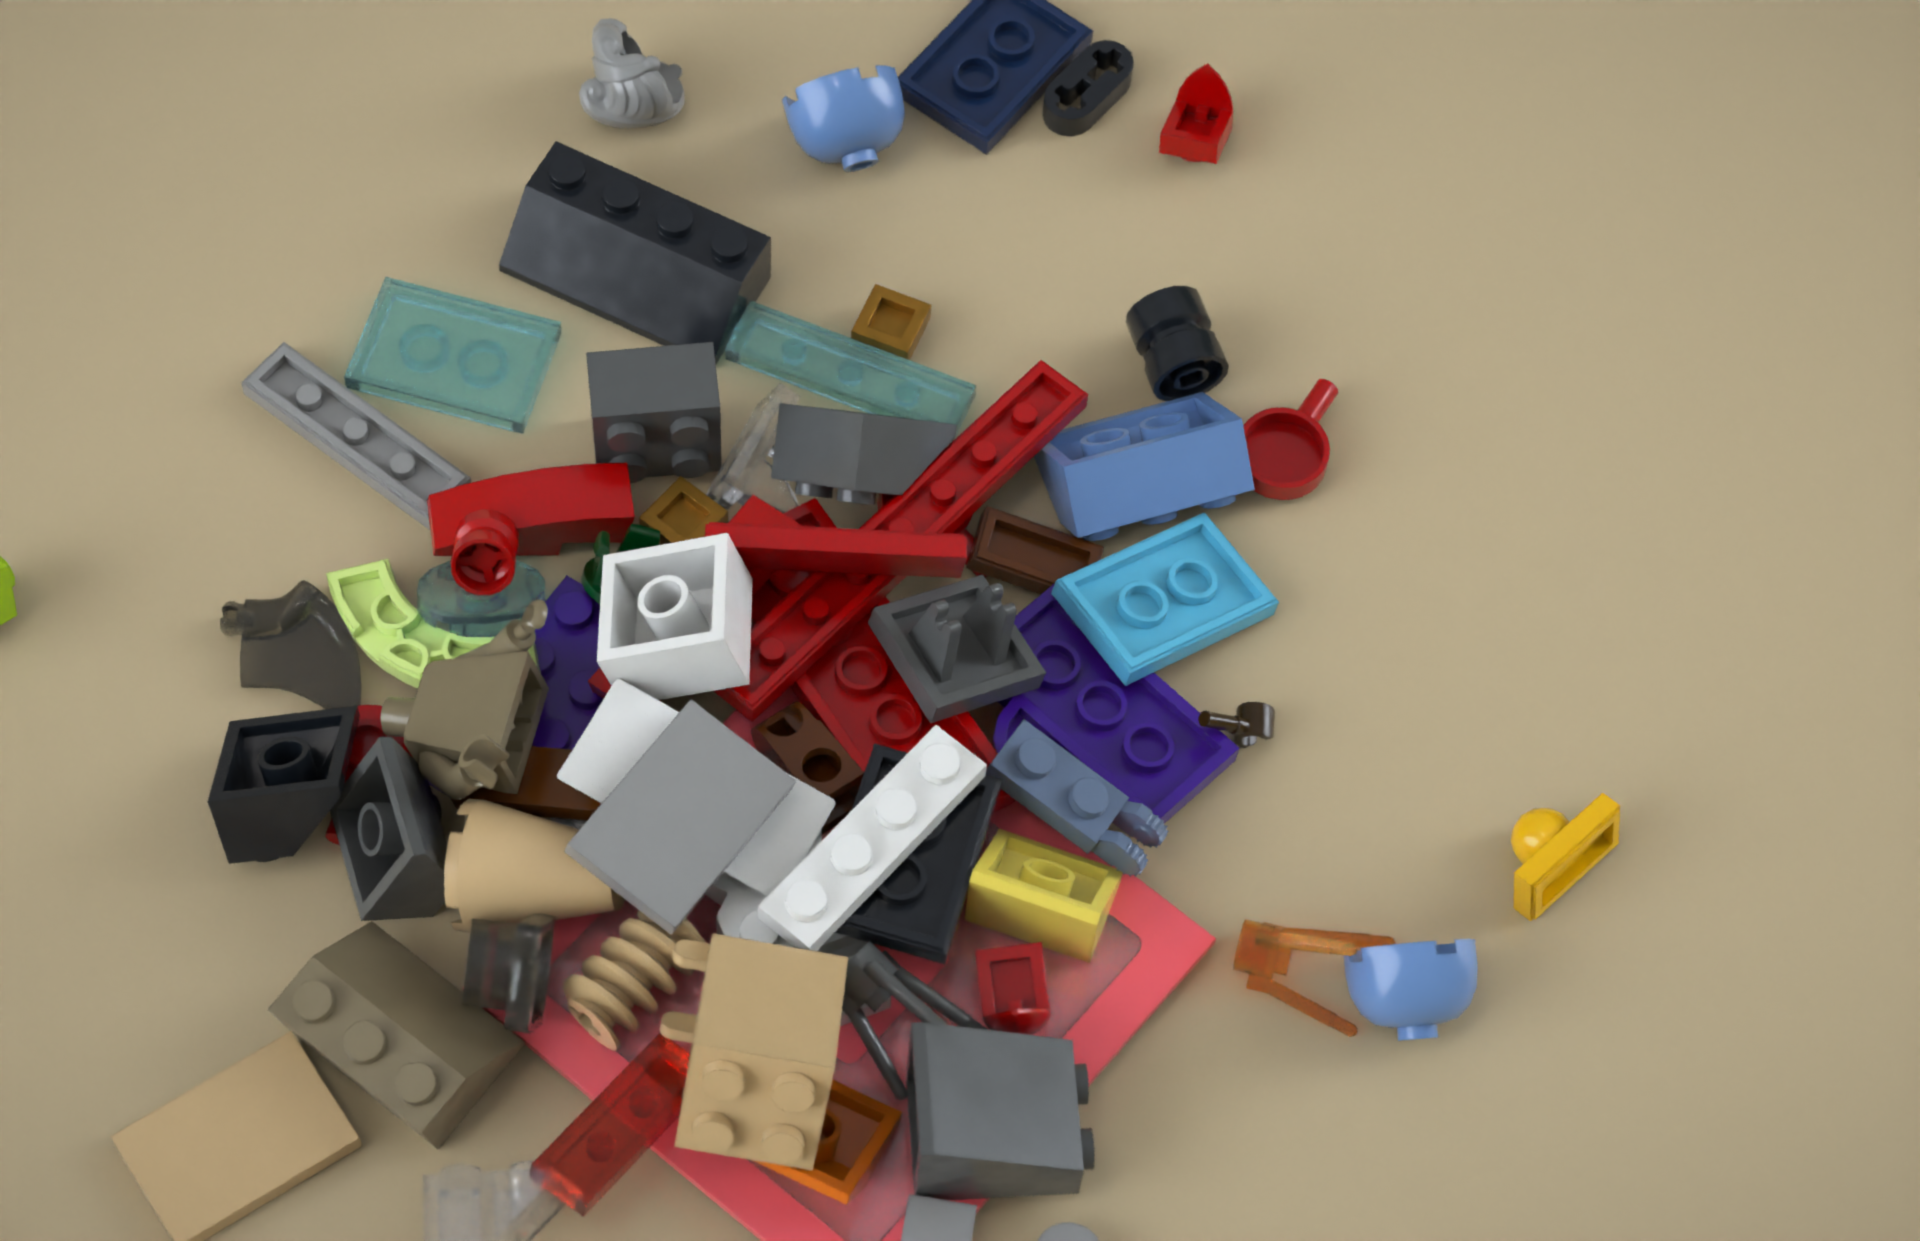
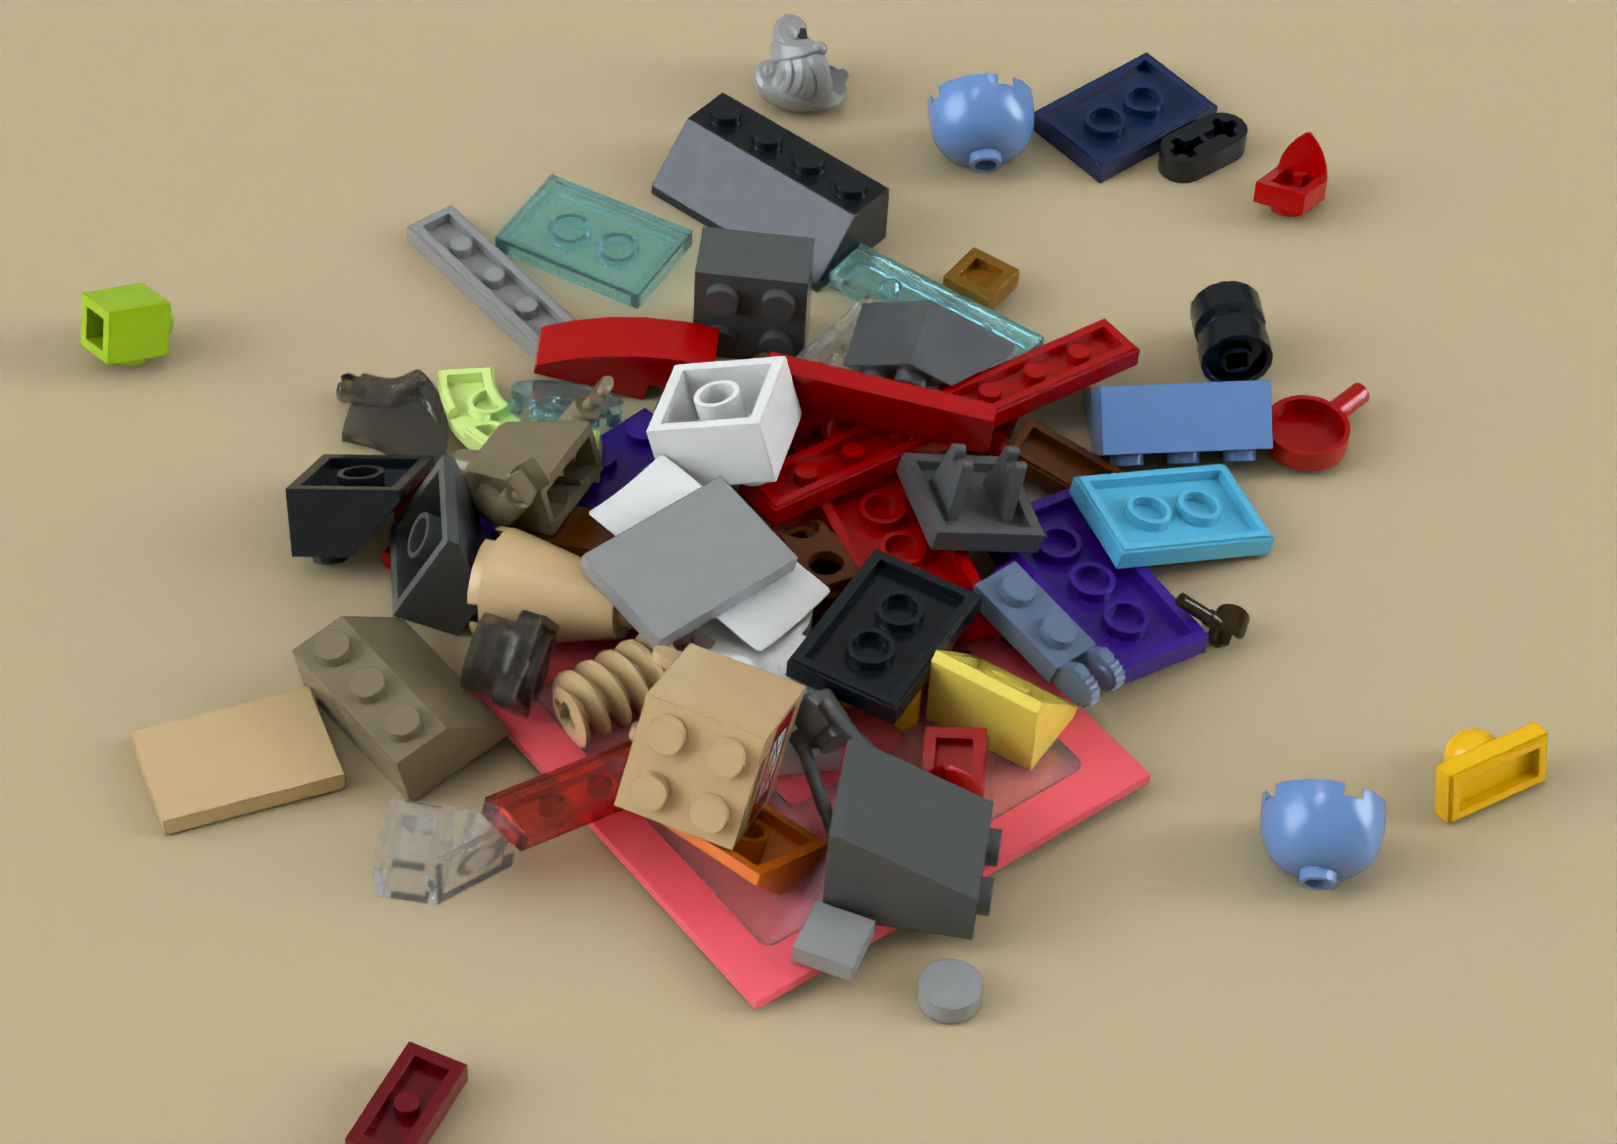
camera: 15 degrees right, 15 degrees down
red wheel [451,509,519,596] -> none
white plate [757,725,987,951] -> none
clear orange plant [1233,919,1396,1037] -> none

